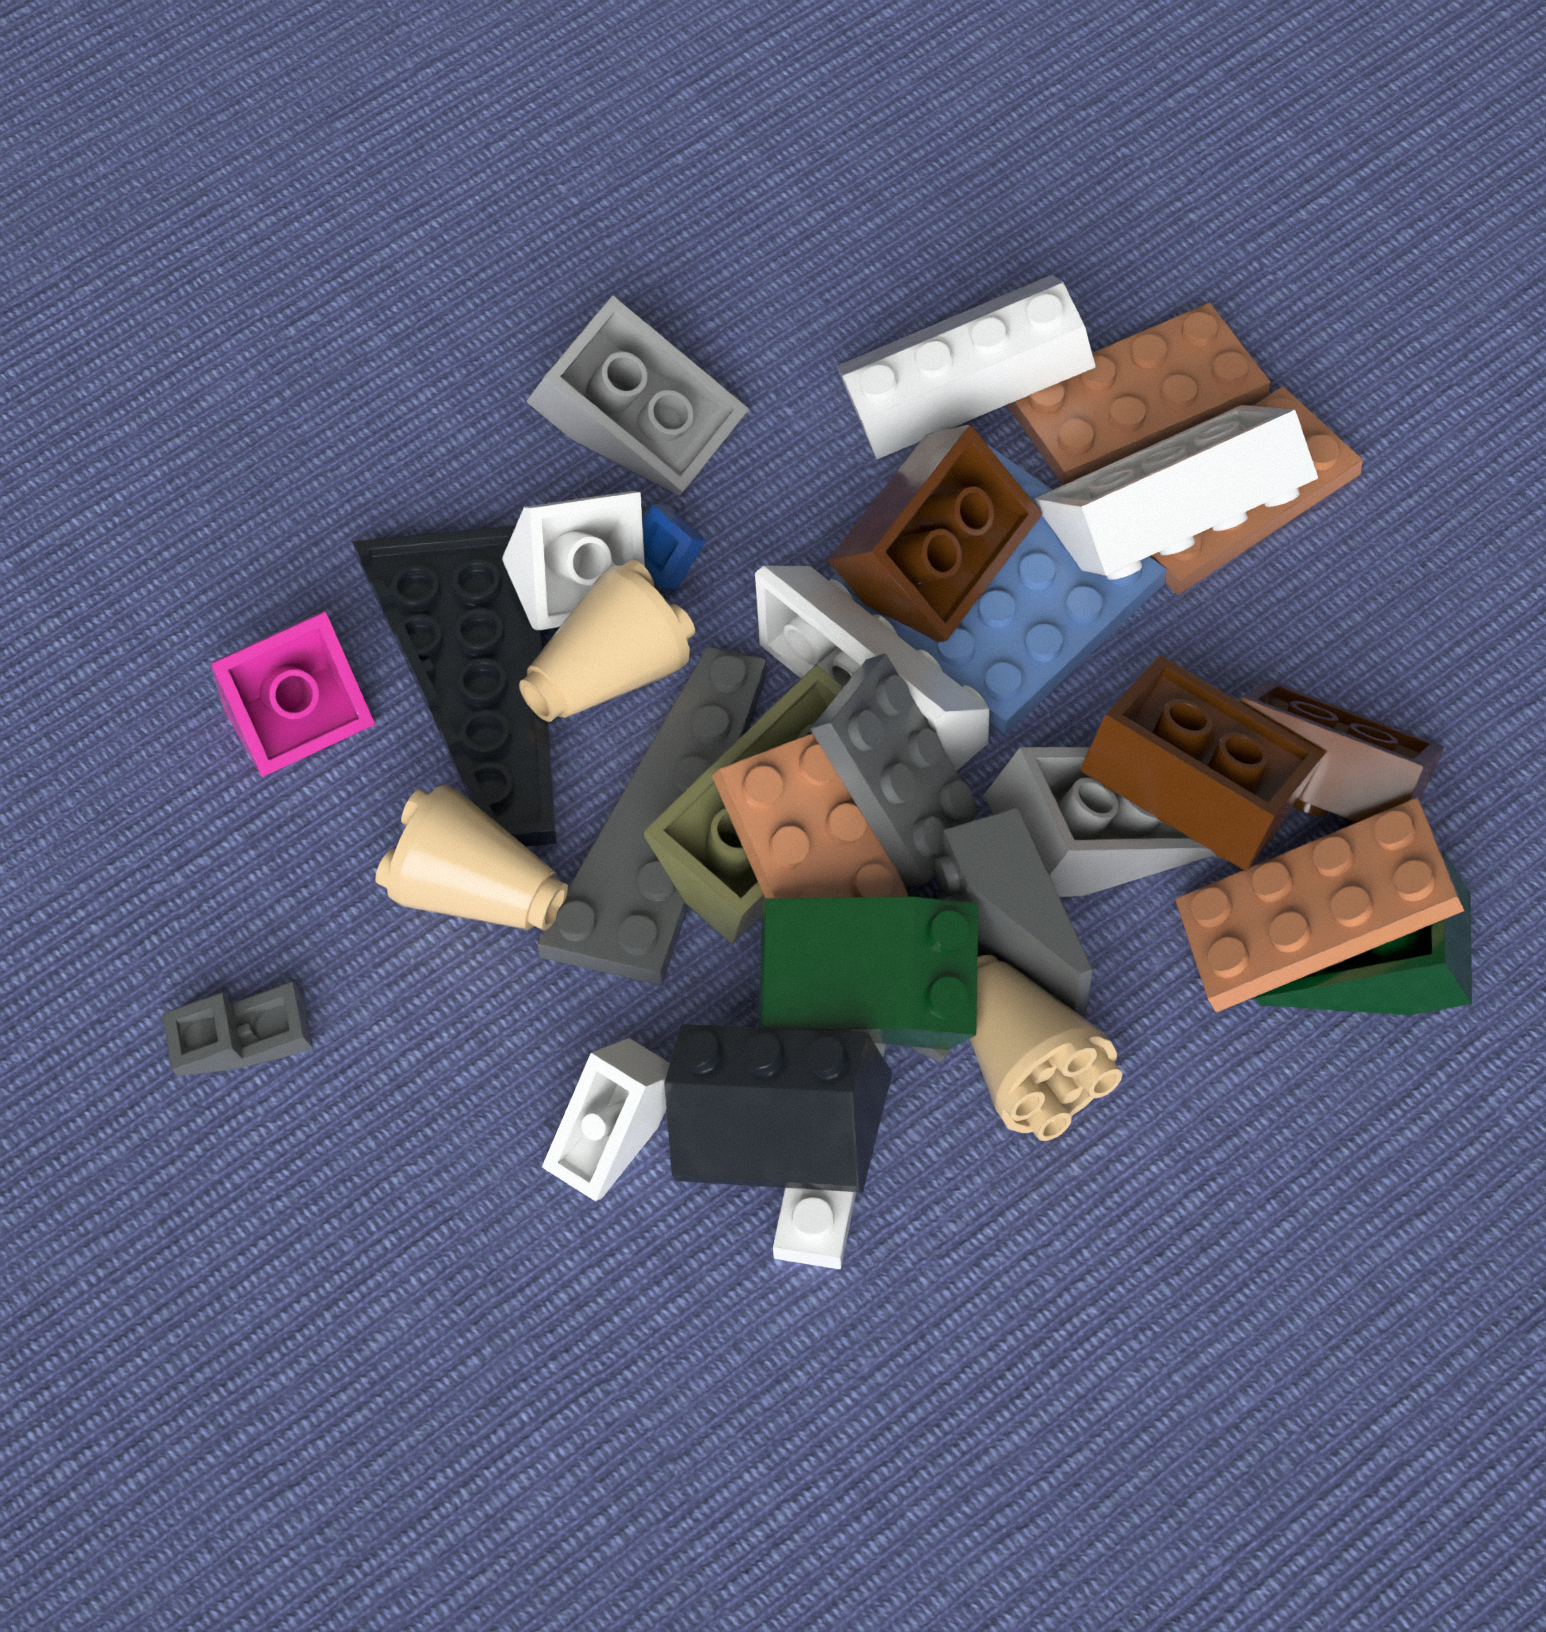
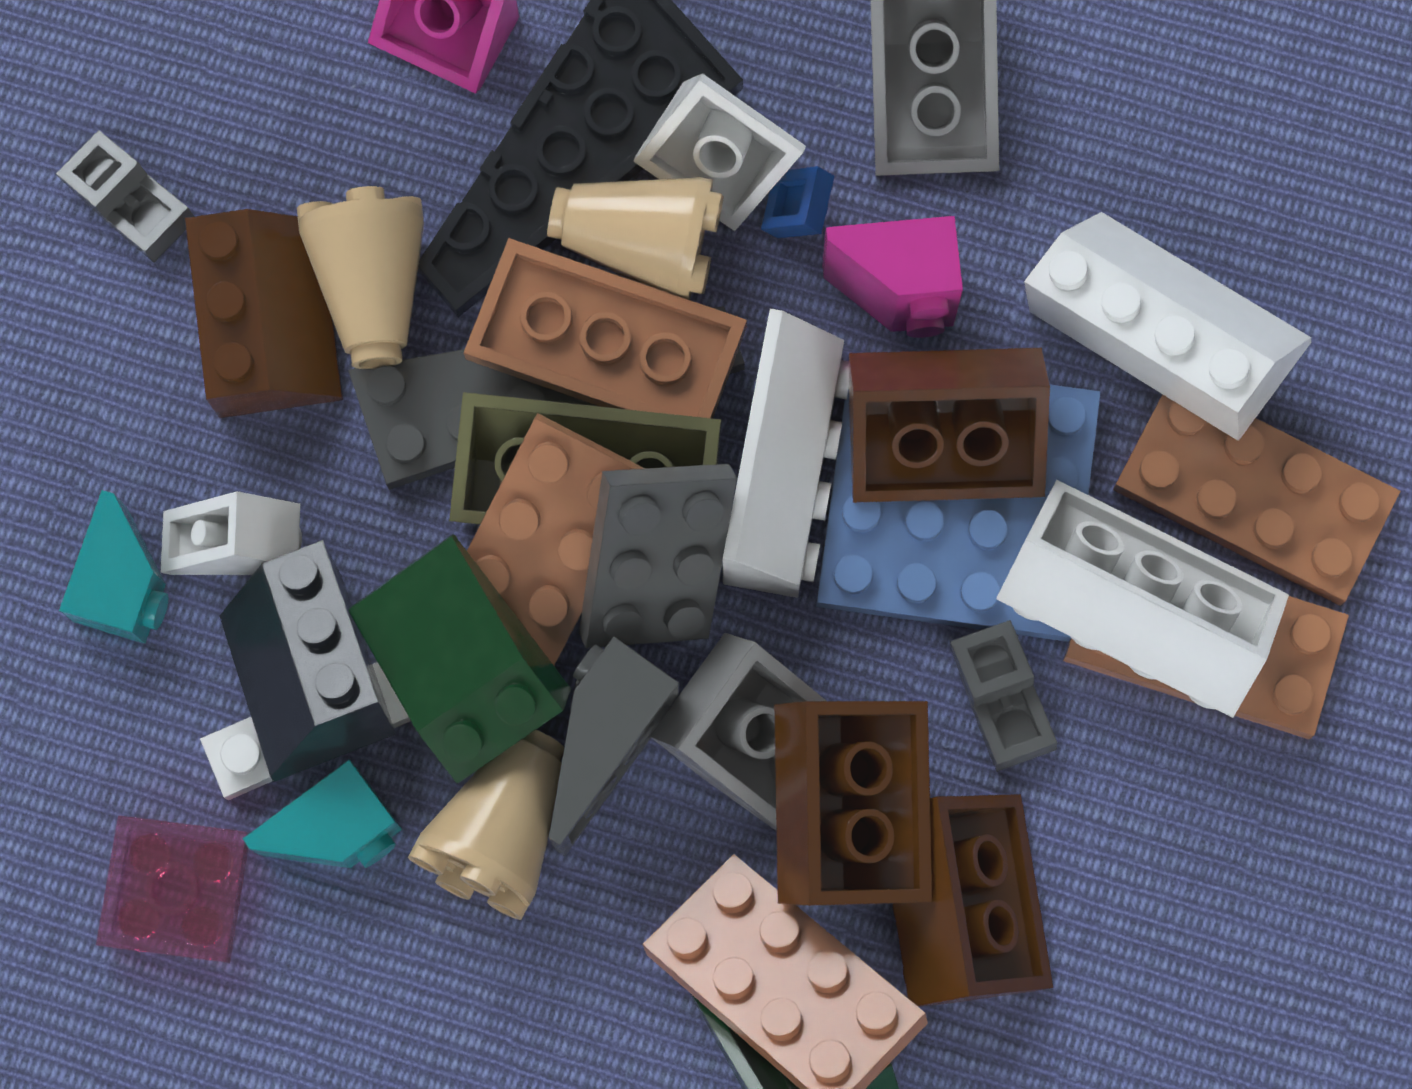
camera: 55 degrees right, 20 degrees up
none -> teal slope [59,490,169,644]
none -> clear pink plate [96,815,249,964]
none -> reddish brown slope [185,209,343,418]
none -> teal slope [243,760,403,868]
none -> nougat plate [464,238,747,419]
none -> dark pink slope [822,216,963,338]
none -> dark grey slope [950,620,1058,772]

